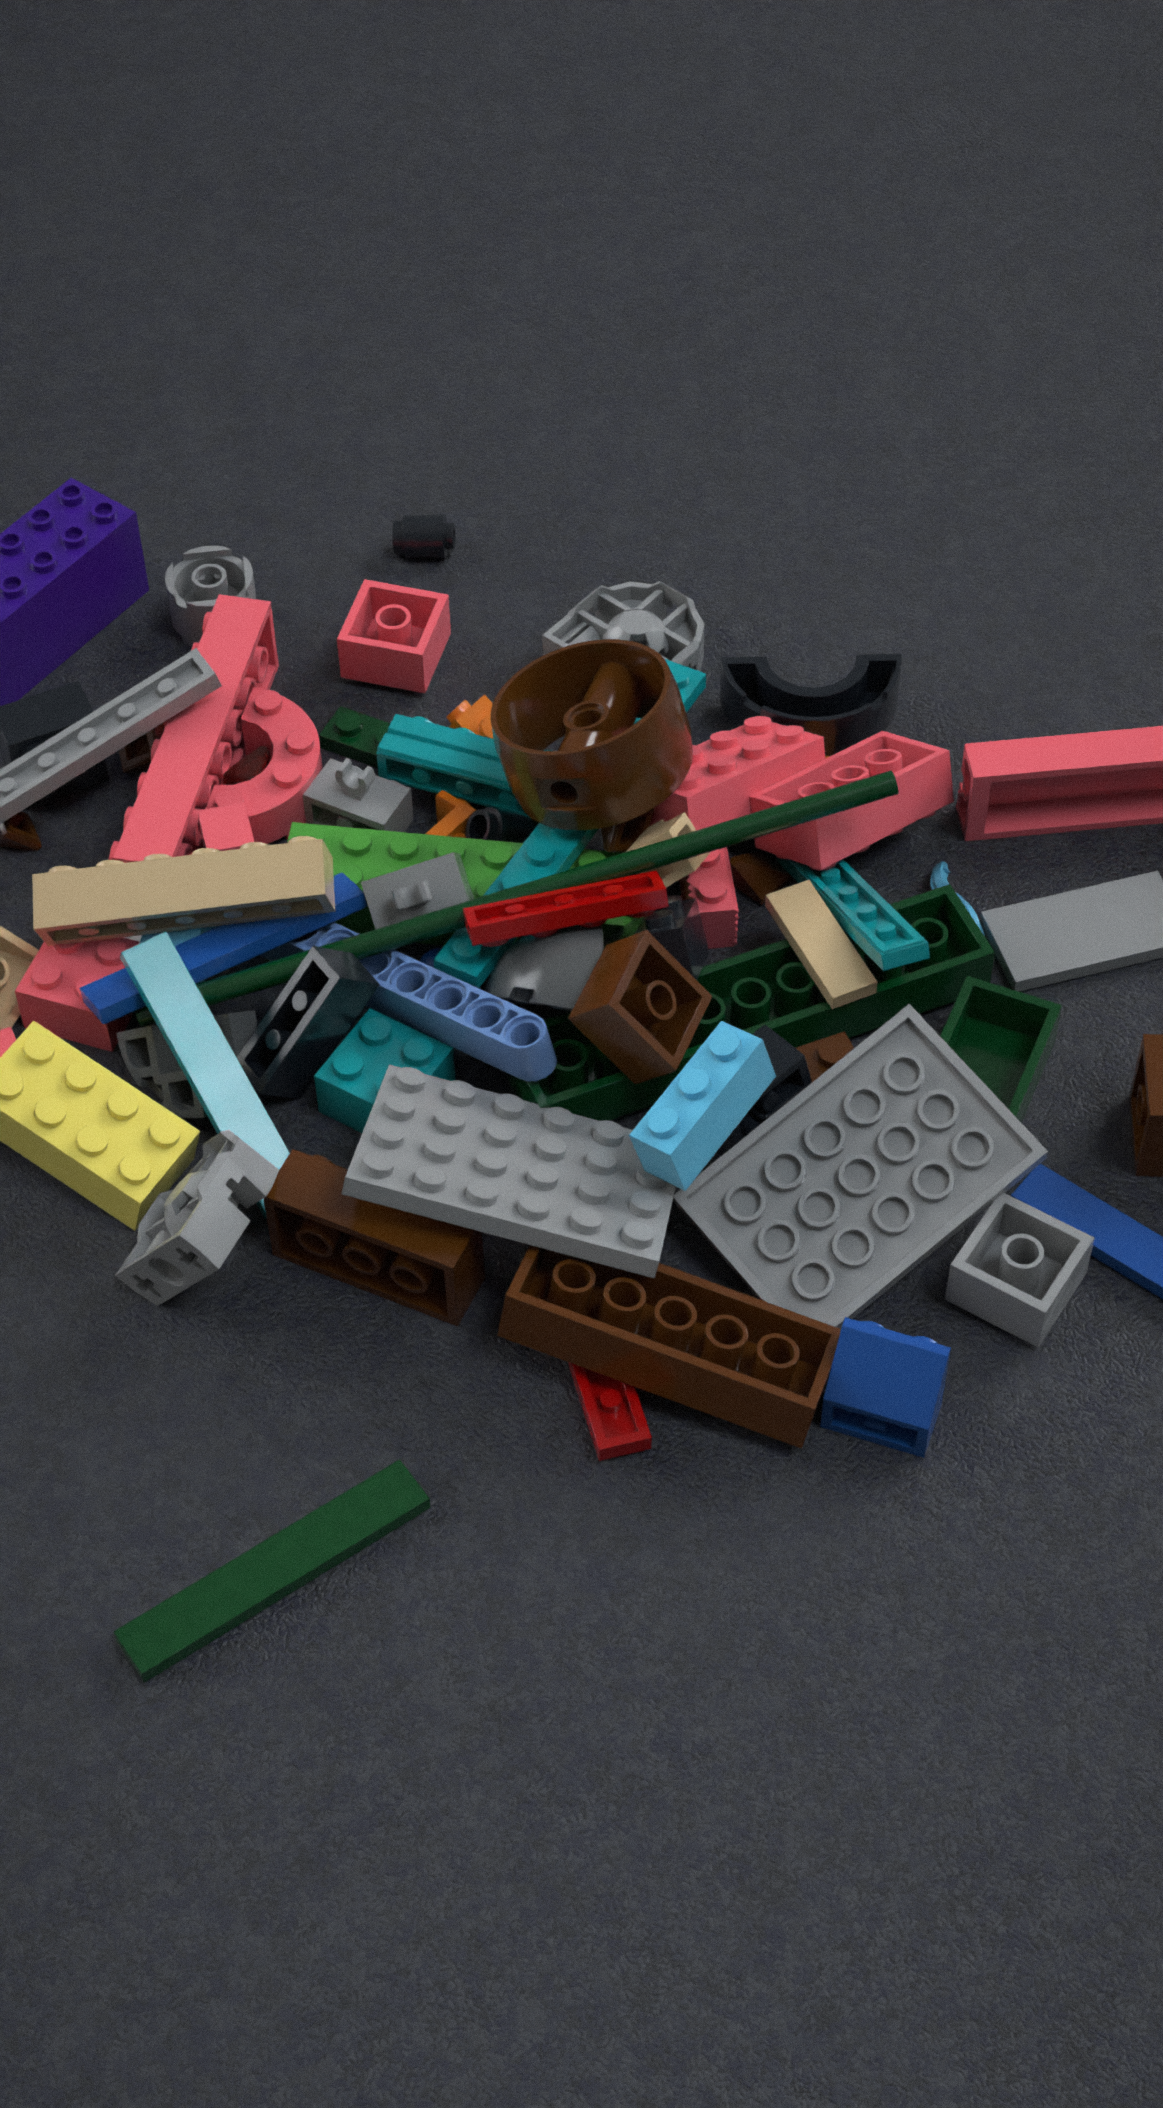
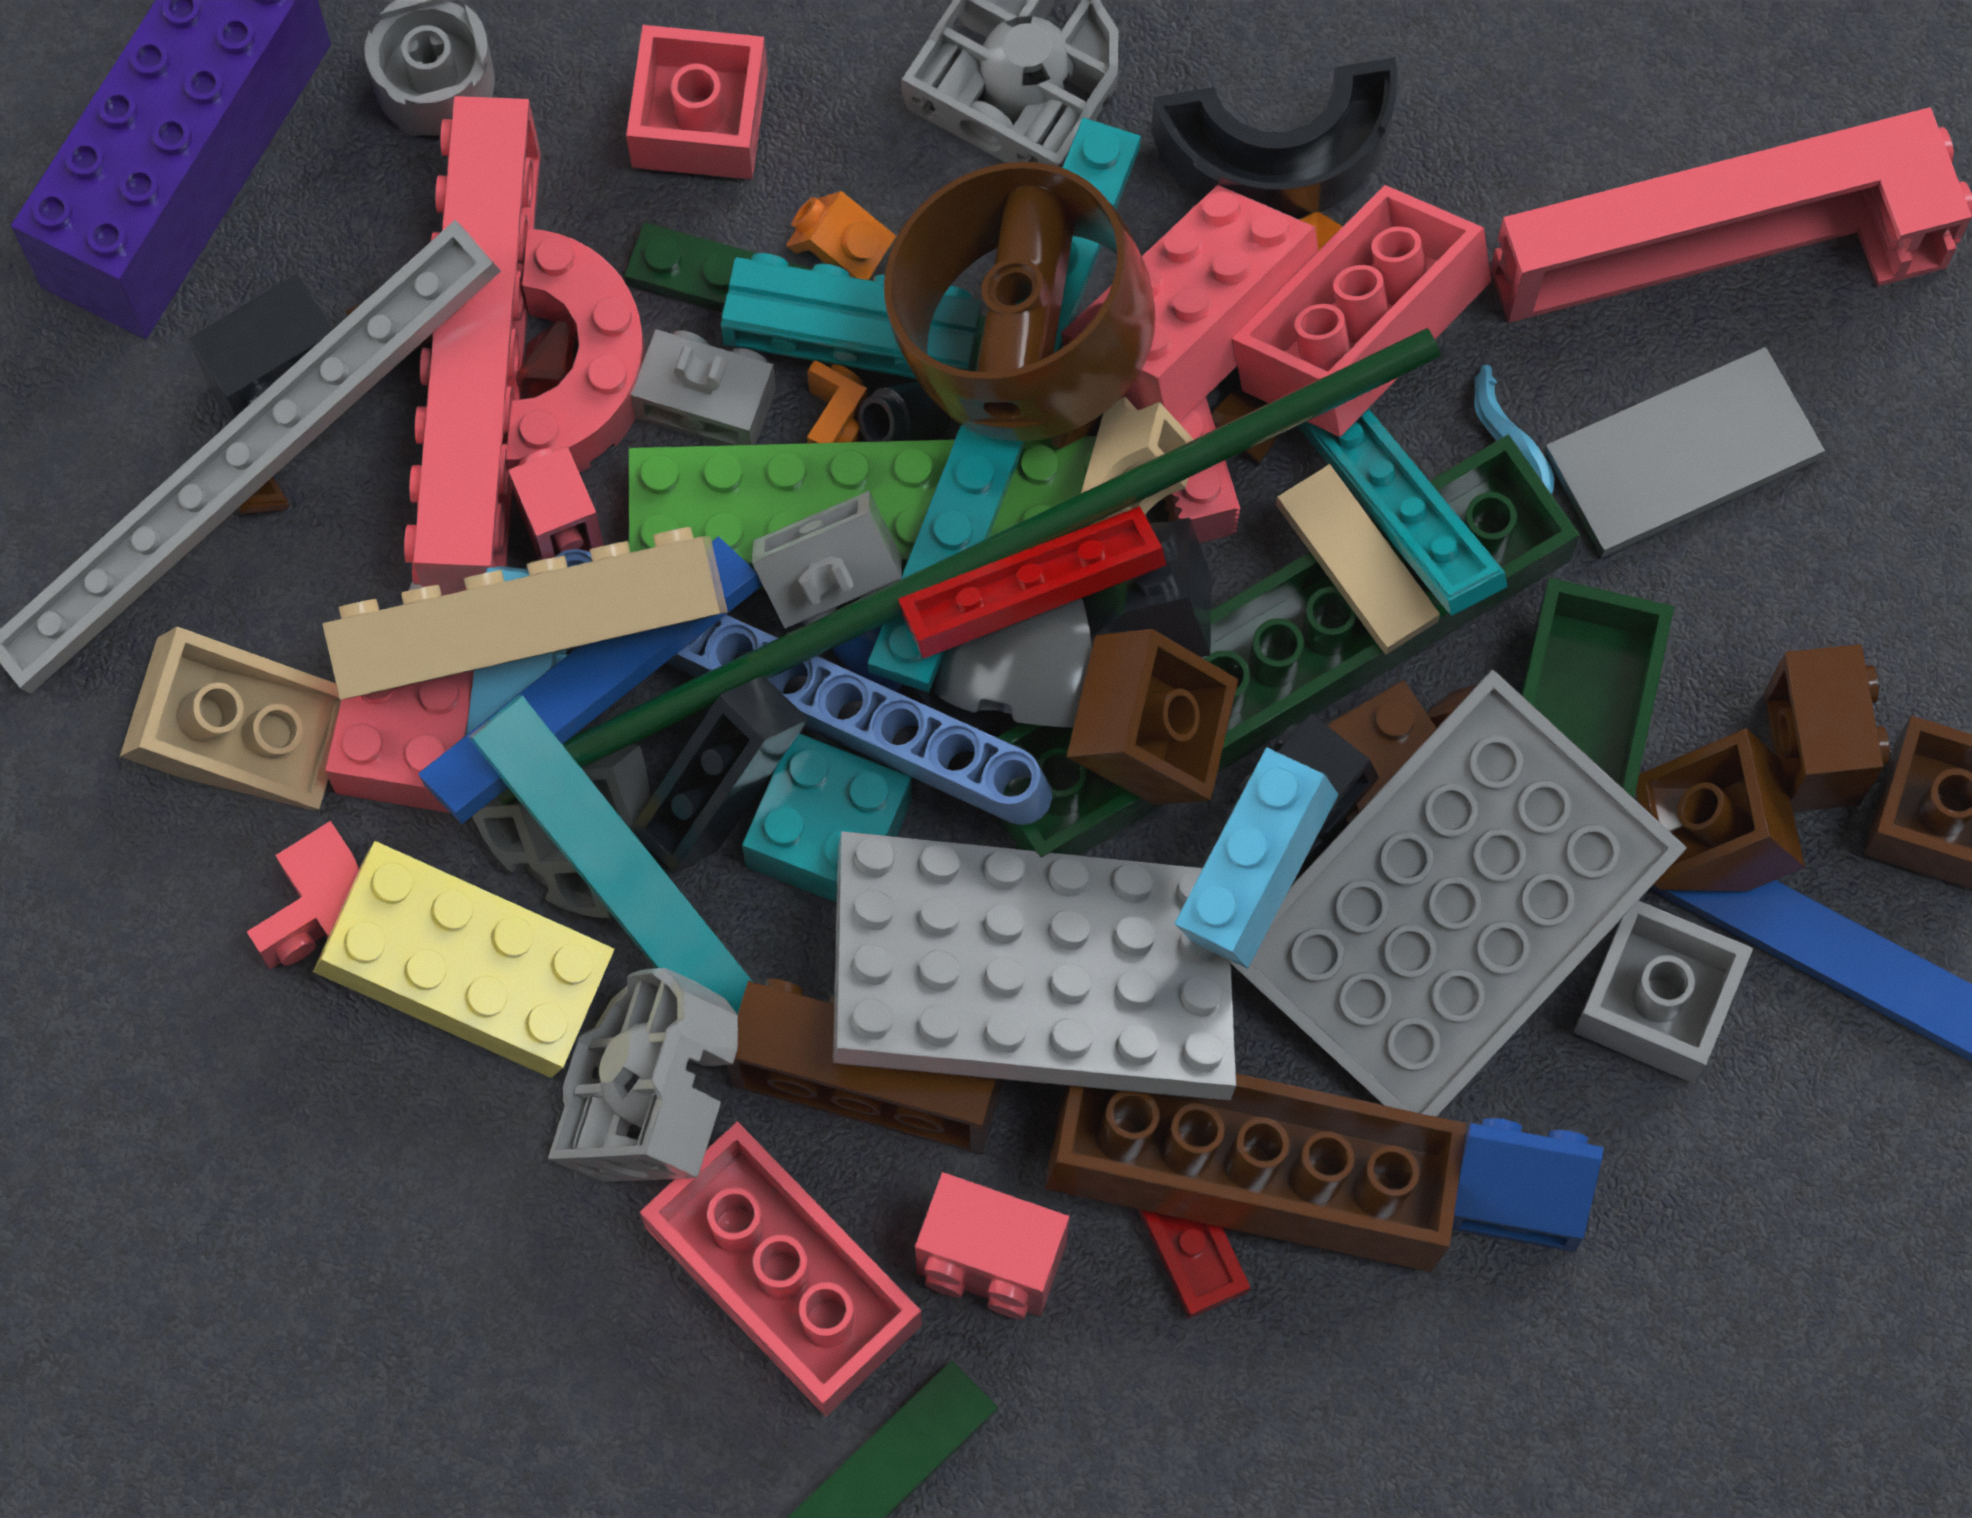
camera: 10 degrees left, 20 degrees up
none -> coral brick [640,1121,922,1417]
none -> coral brick [915,1172,1069,1320]
none -> reddish brown slope [1636,728,1805,891]

